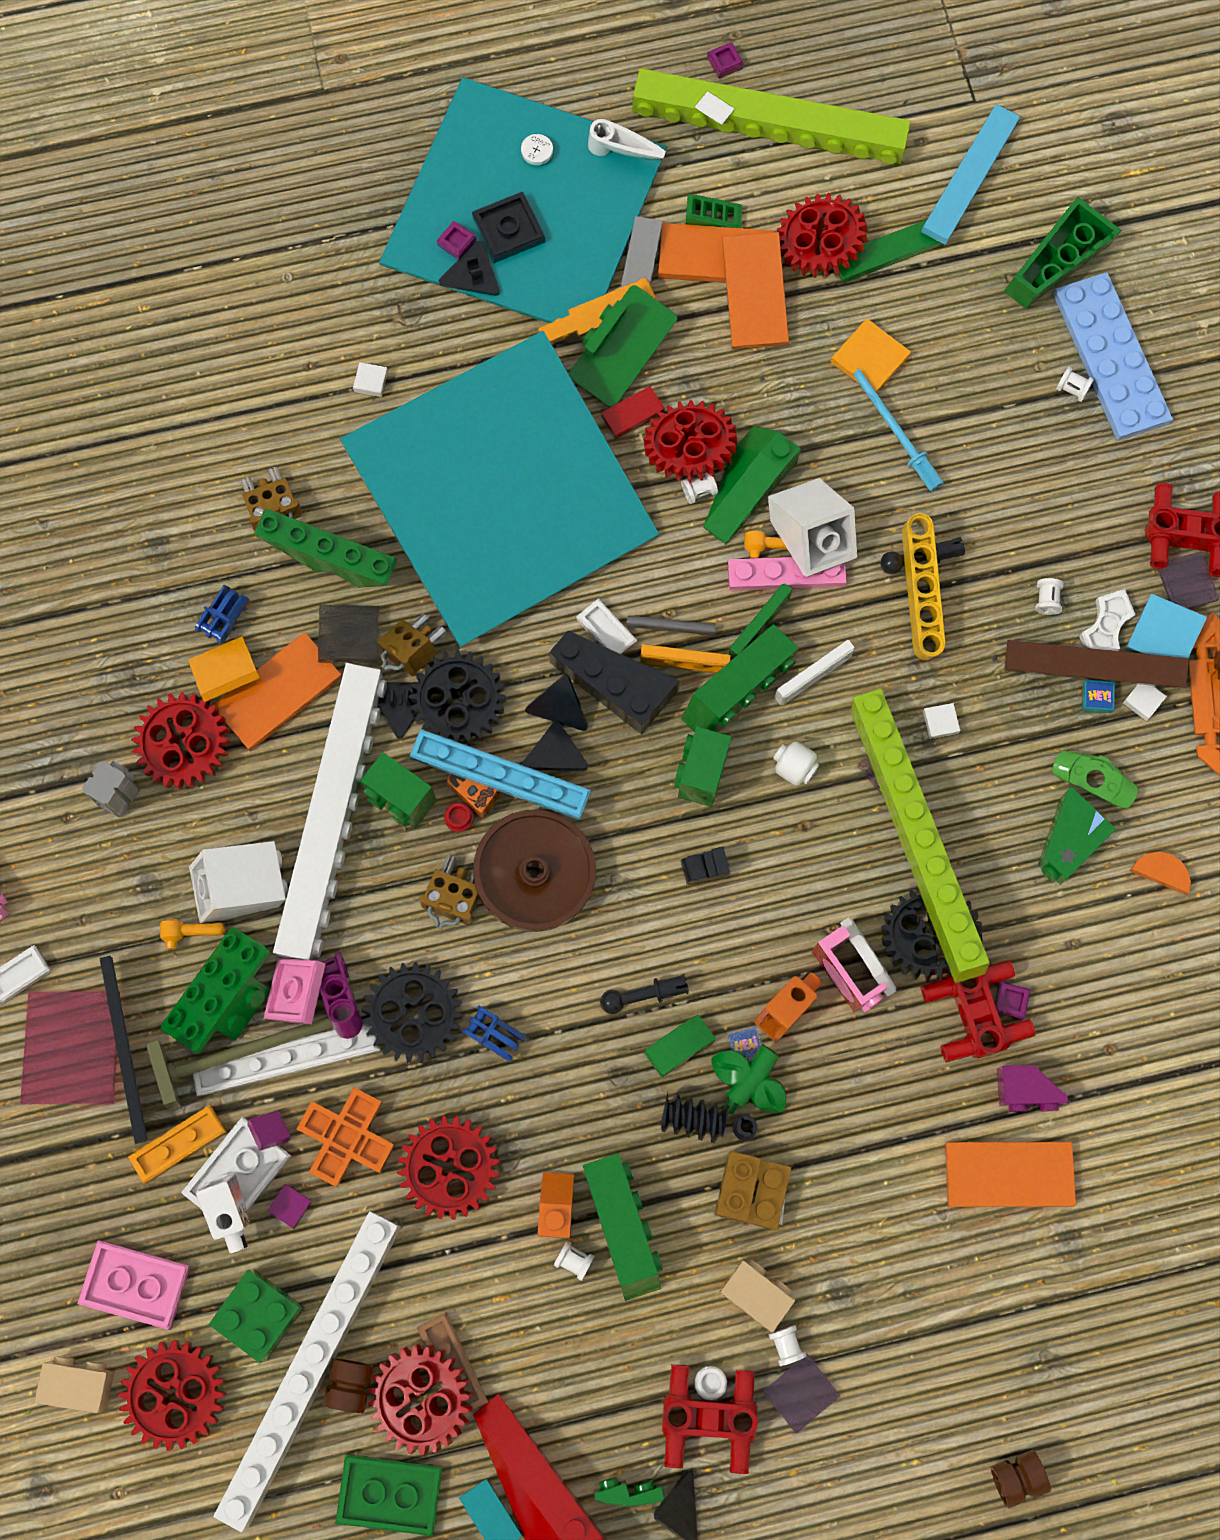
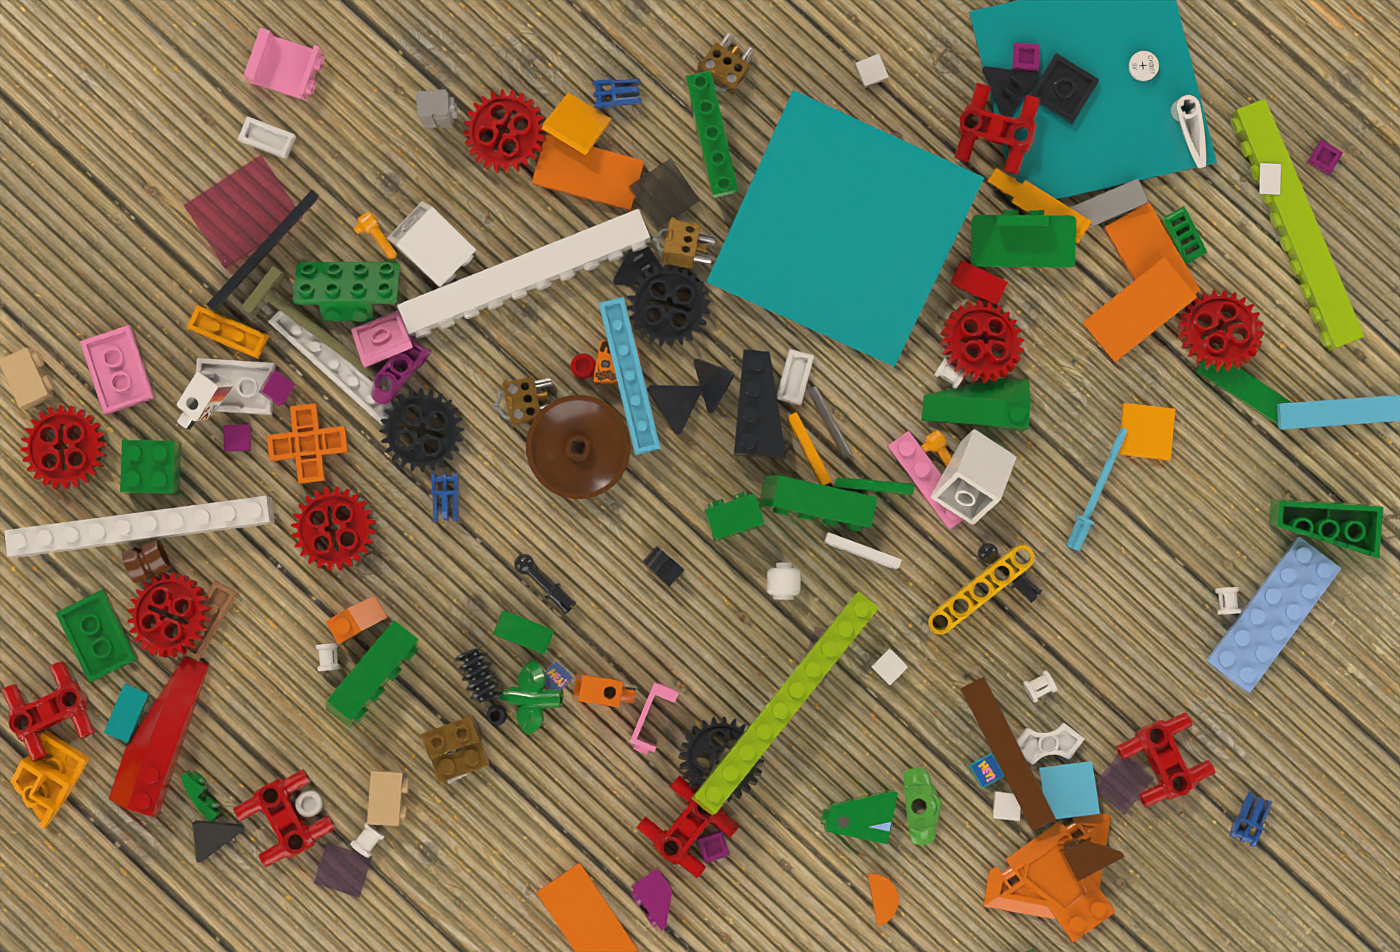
camera: 50 degrees right, 10 degrees up
green brick [360,752,437,829] -> none
white tile [840,917,897,997] -> none
none -> red piece [954,83,1040,175]

